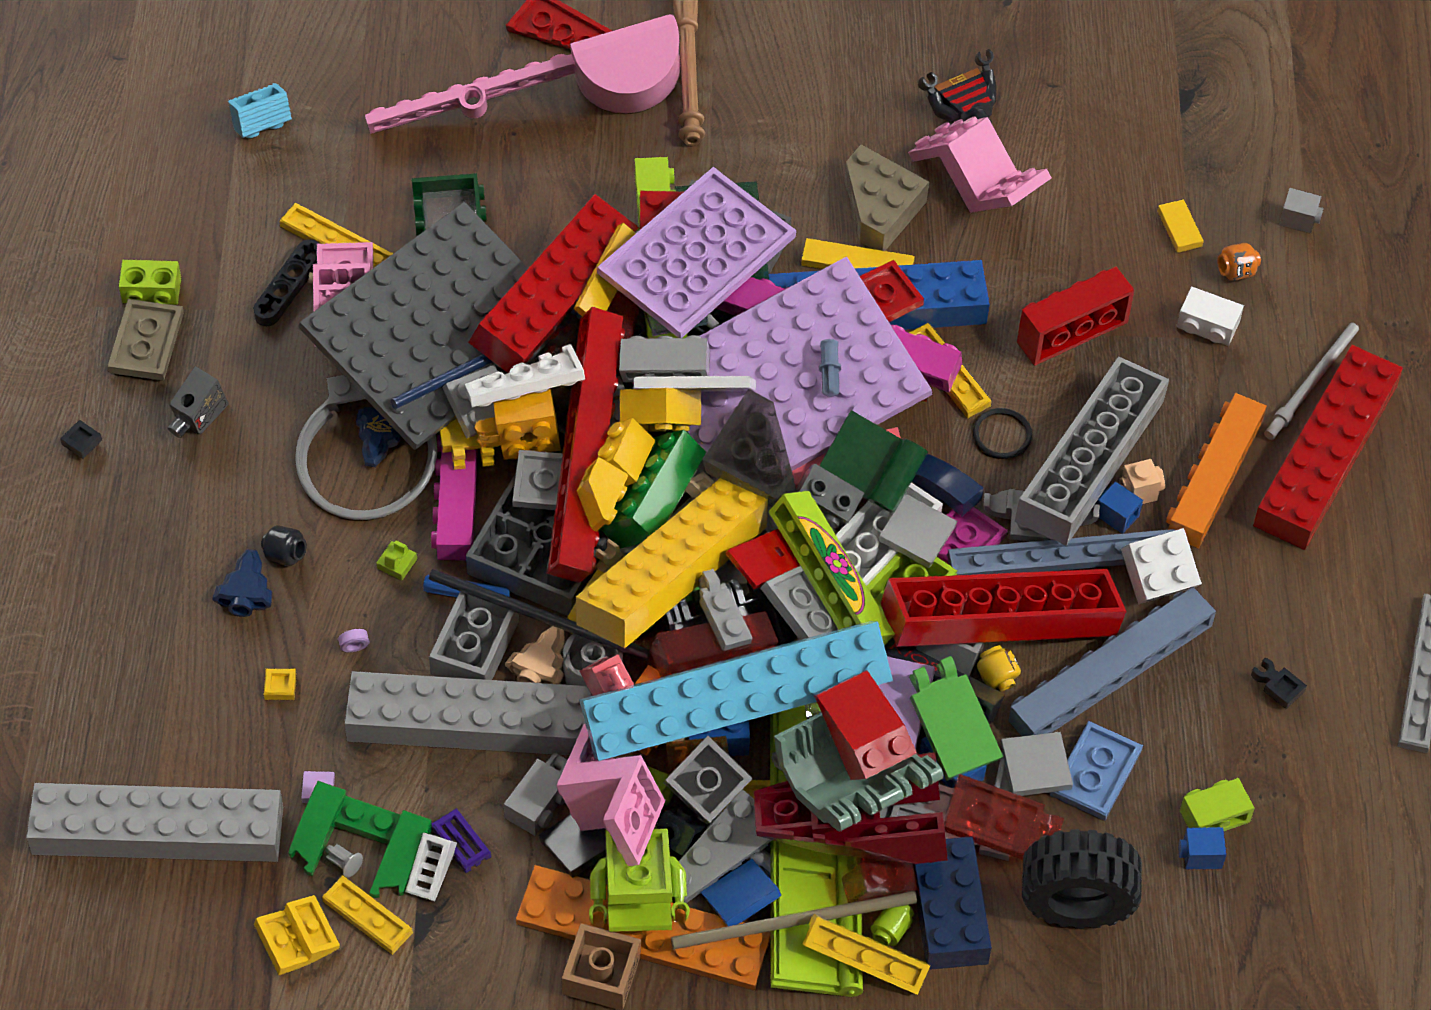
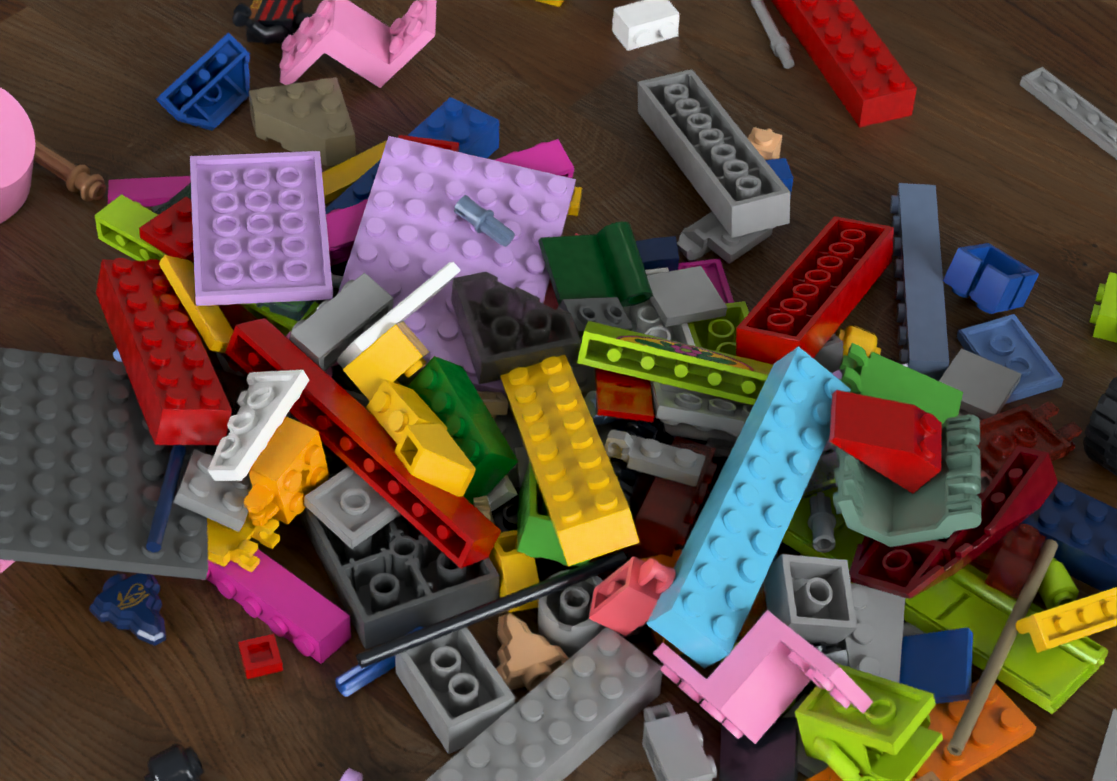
camera: 50 degrees left, 10 degrees down
light grey brick [295,375,437,520] -> none
lime tile [376,540,417,581] -> none
sand blue plate [947,529,1175,575] -> none
black tyre [973,408,1032,459] -> none
red brick [1017,266,1135,366] -> none
white brick [1121,528,1202,605] -> none
orange brick [1166,393,1267,549] -> none
black plate [1251,658,1307,709] -> none
none -> dark pink tile [108,176,191,207]
none -> blue wedge [156,33,250,131]
none -> red plate [238,634,283,679]
none -> blue piece [943,243,1039,314]

